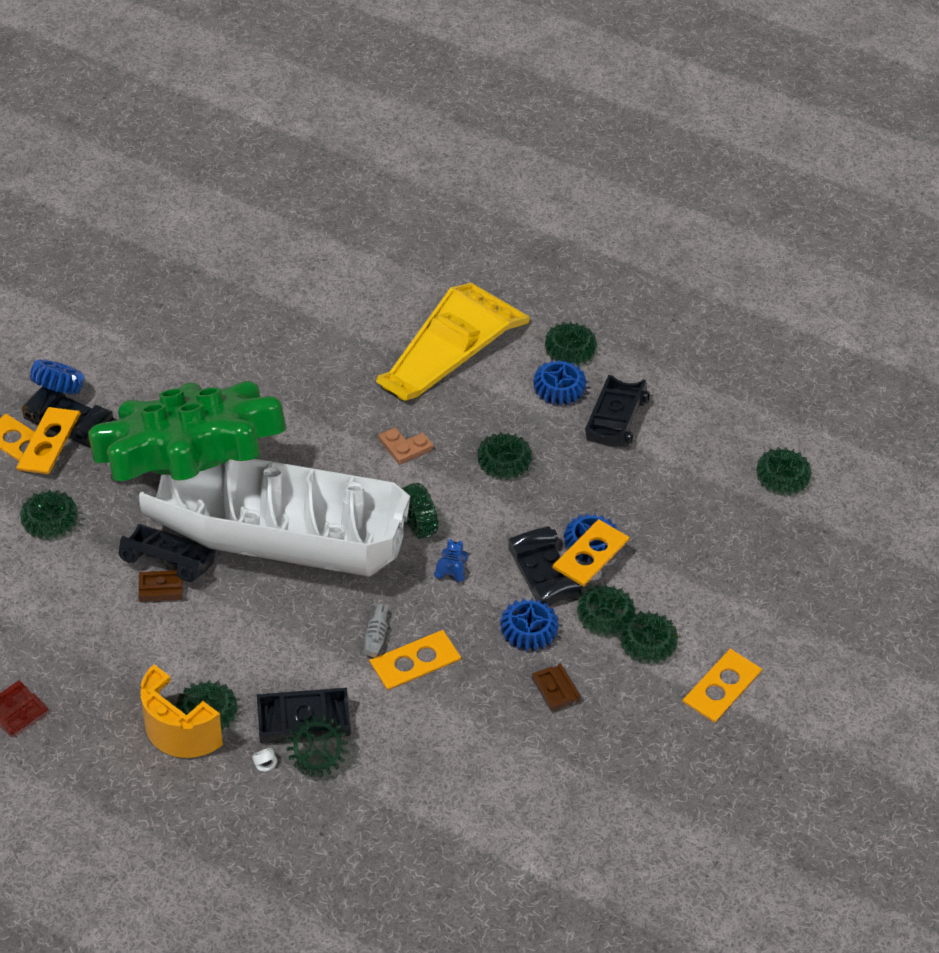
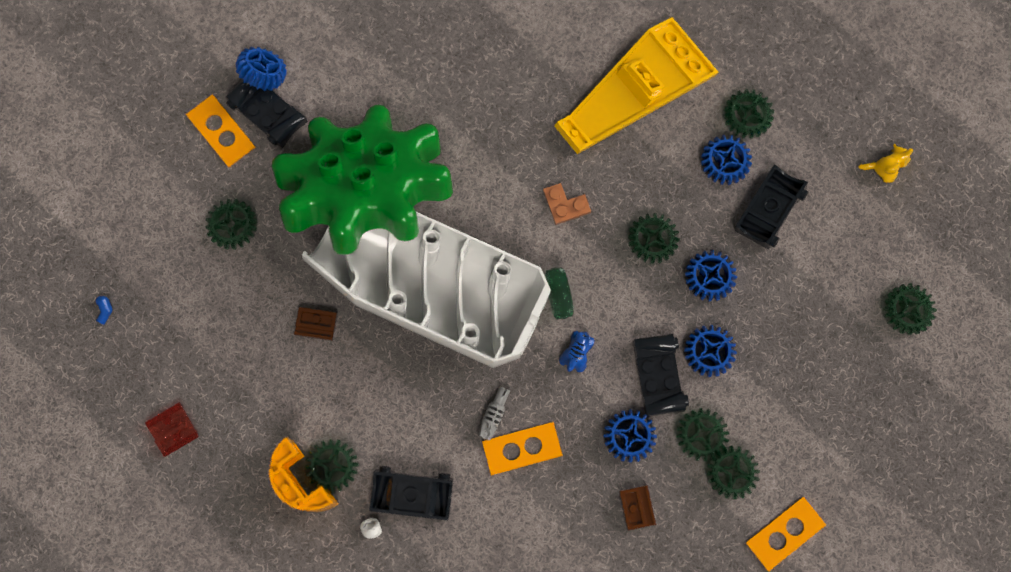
camera: 15 degrees right, 30 degrees up
light orange piece [16,407,81,475] -> none
black piece [118,524,216,582] -> none
clear green gear [286,715,348,777] -> none
light orange piece [552,519,630,587] -> none
none -> blue gear [685,250,737,302]
none -> yellow animal [858,144,913,183]

